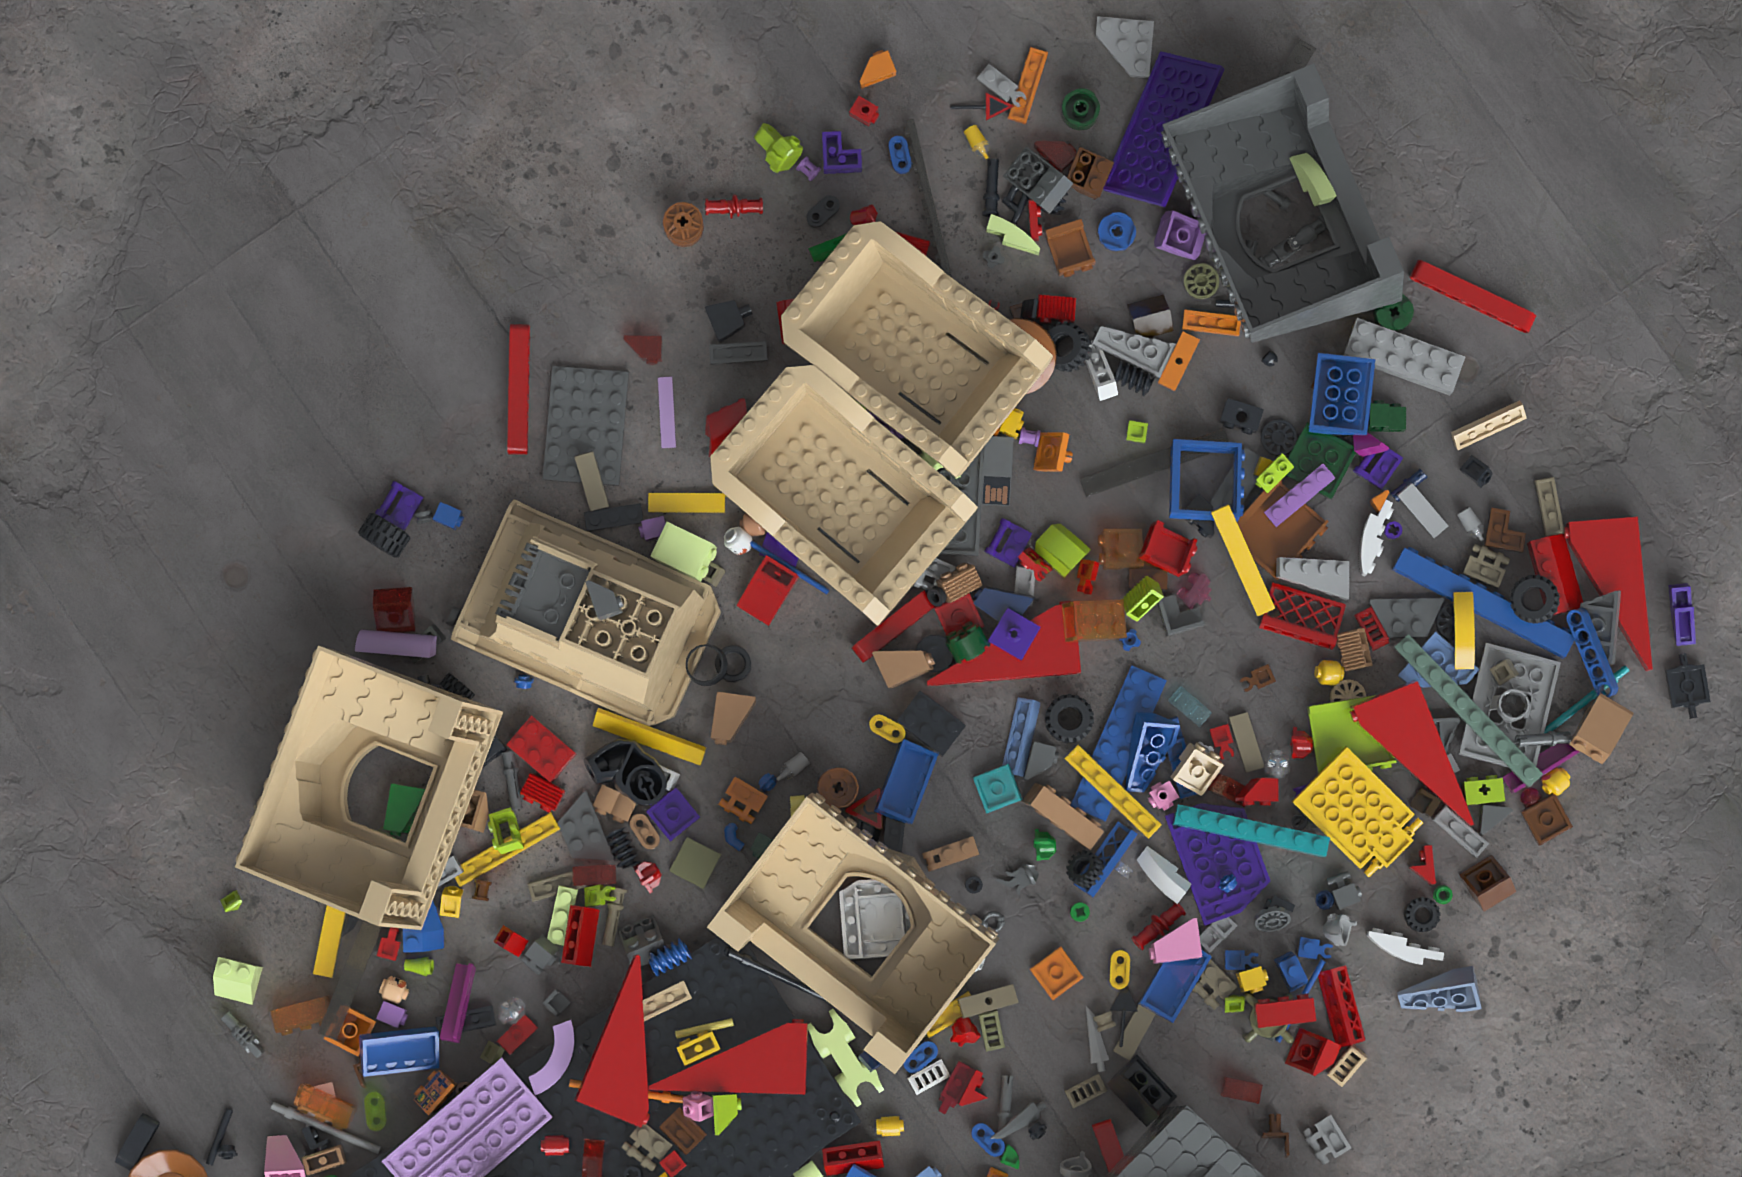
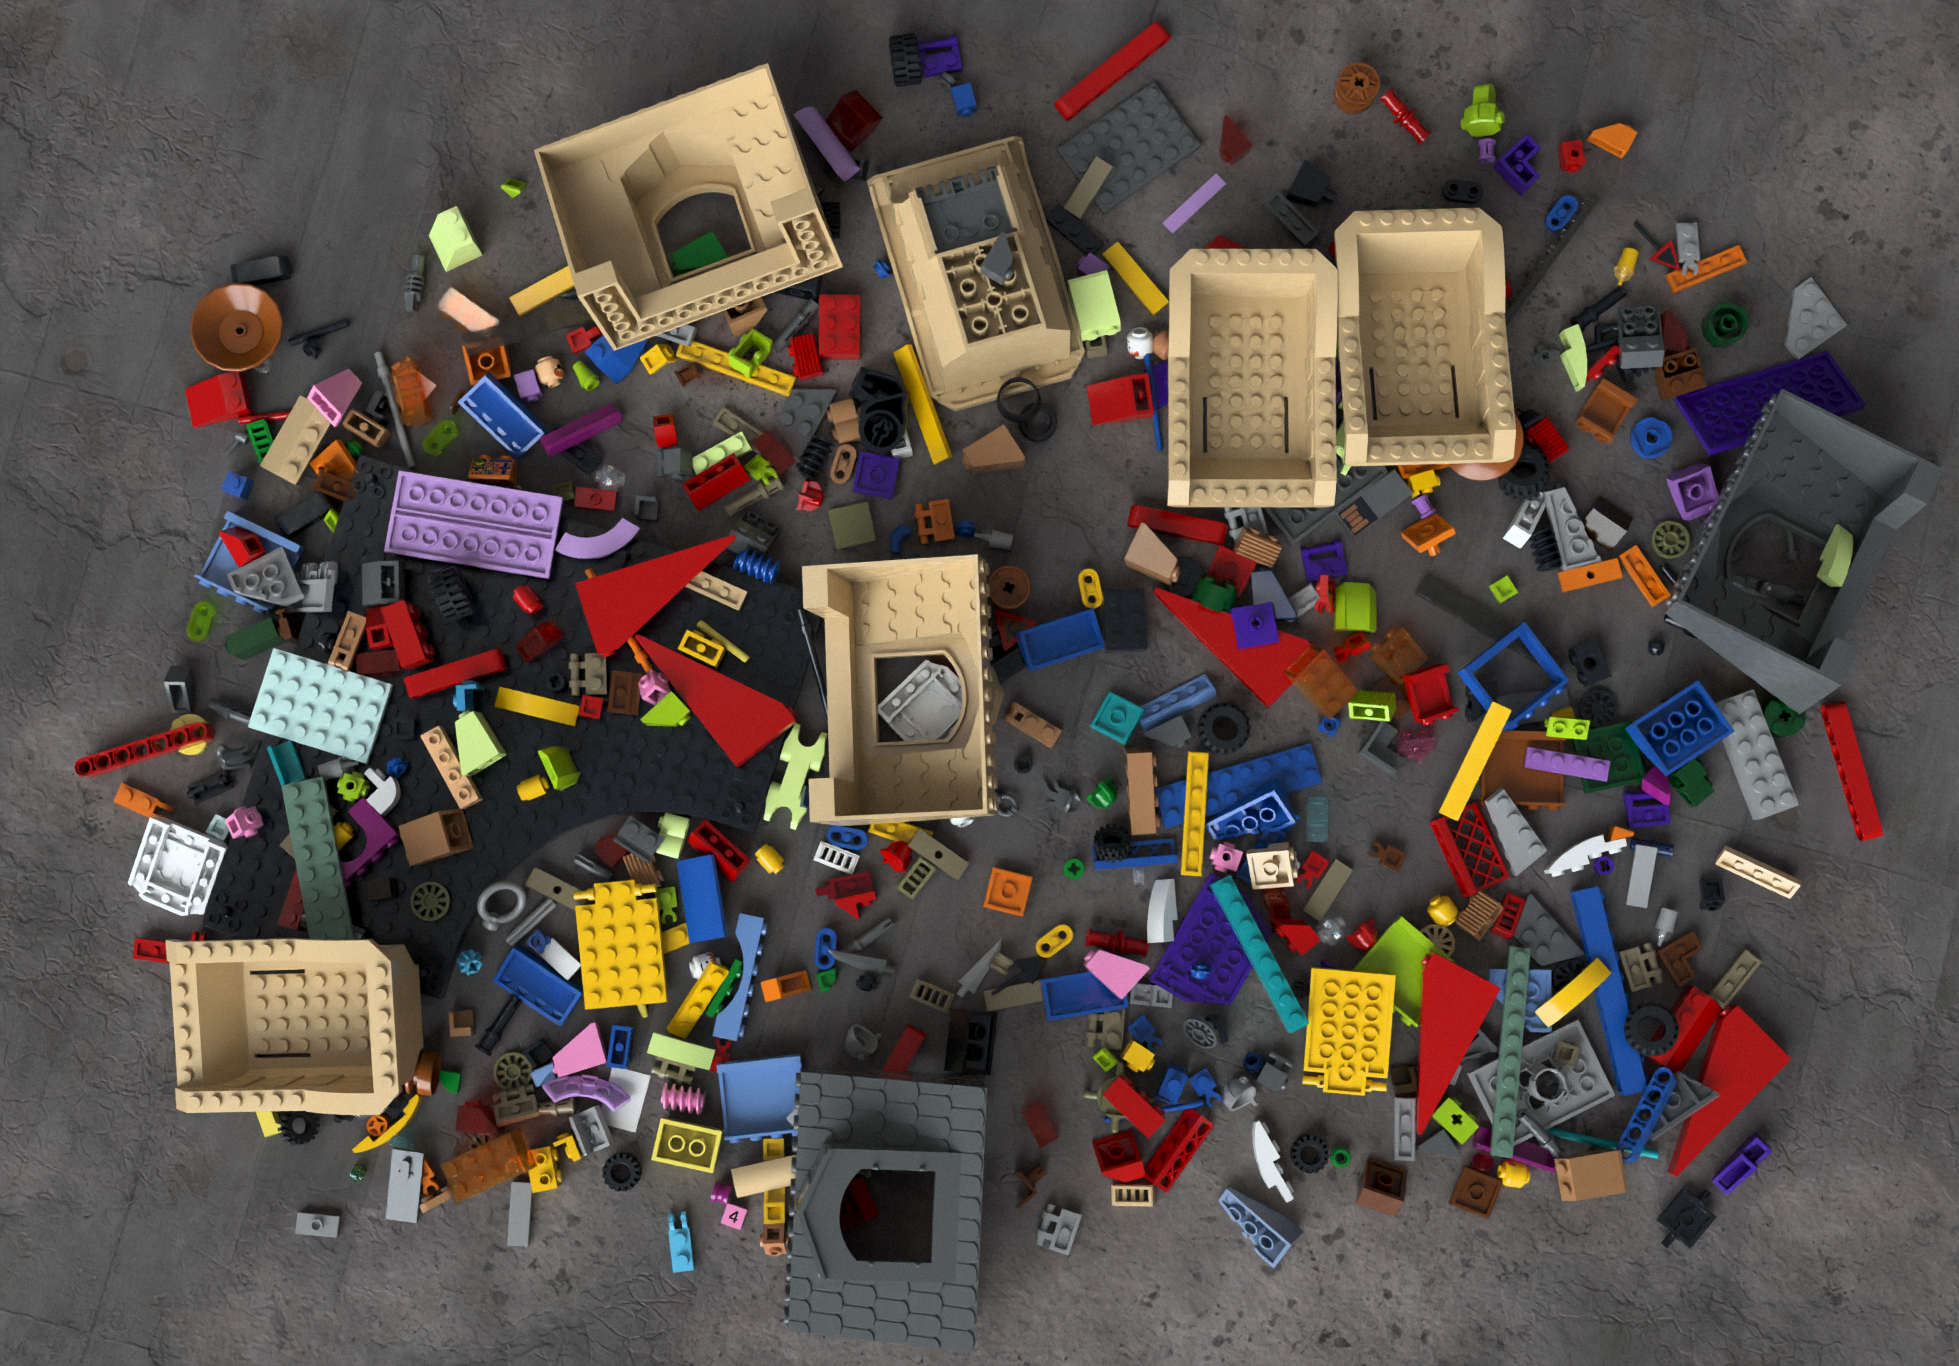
camera: 45 degrees right, 0 degrees up
black piece [927,586,946,606] -> none
red slope [1409,845,1436,885] -> none

